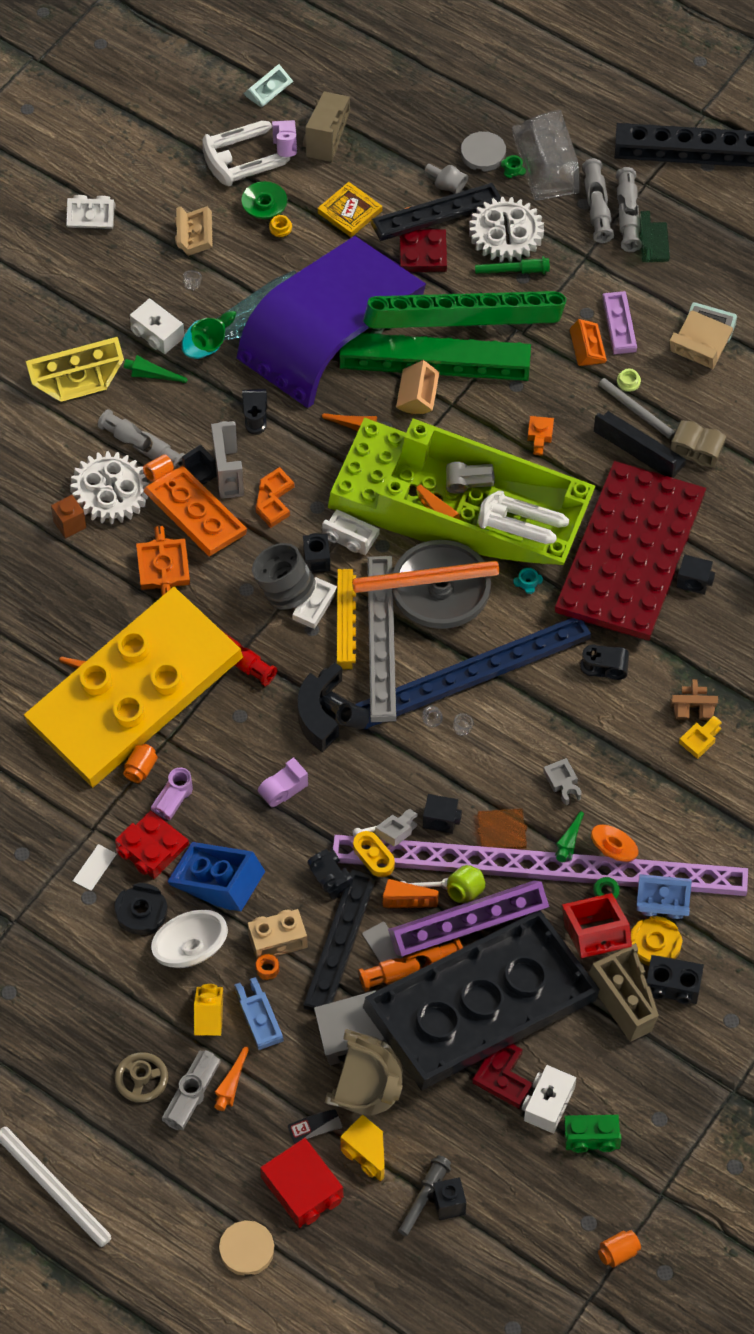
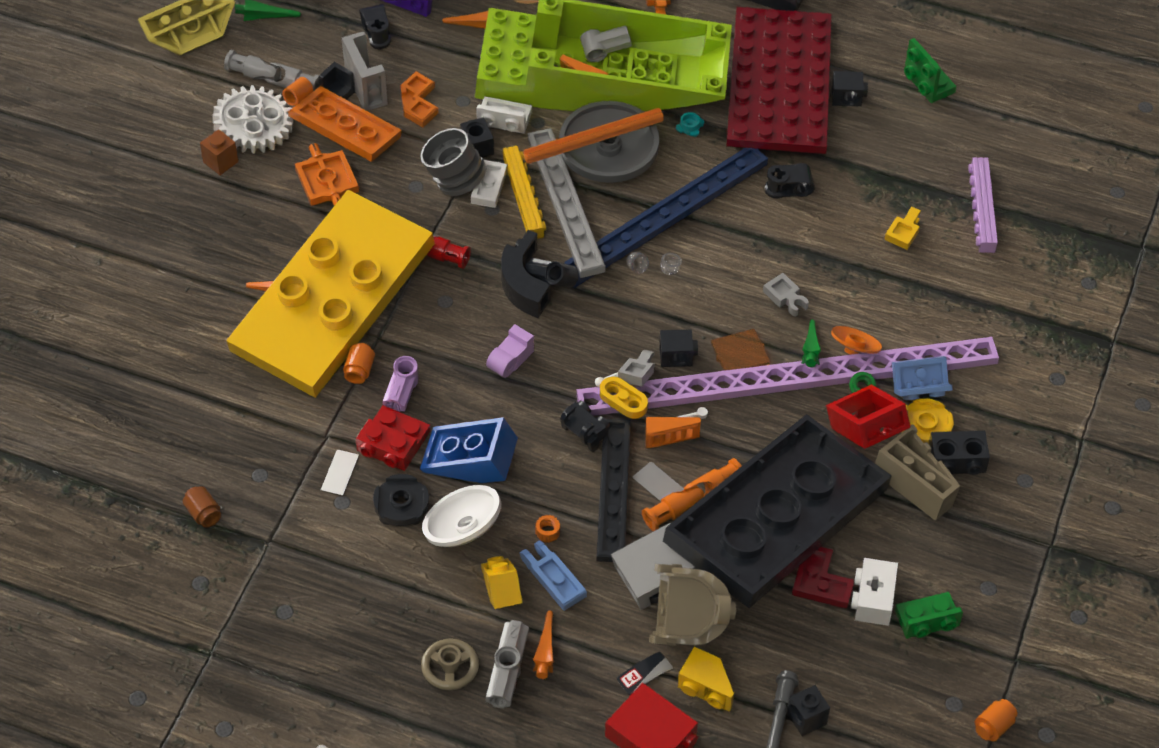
camera: 15 degrees left, 5 degrees down
tan brick [248,909,308,960] -> none
medium lavender brick [388,880,549,956] -> none
lime head [447,865,485,903] -> none
white piece [477,491,569,544] -> none
medium nougat hips [670,679,718,721] -> none

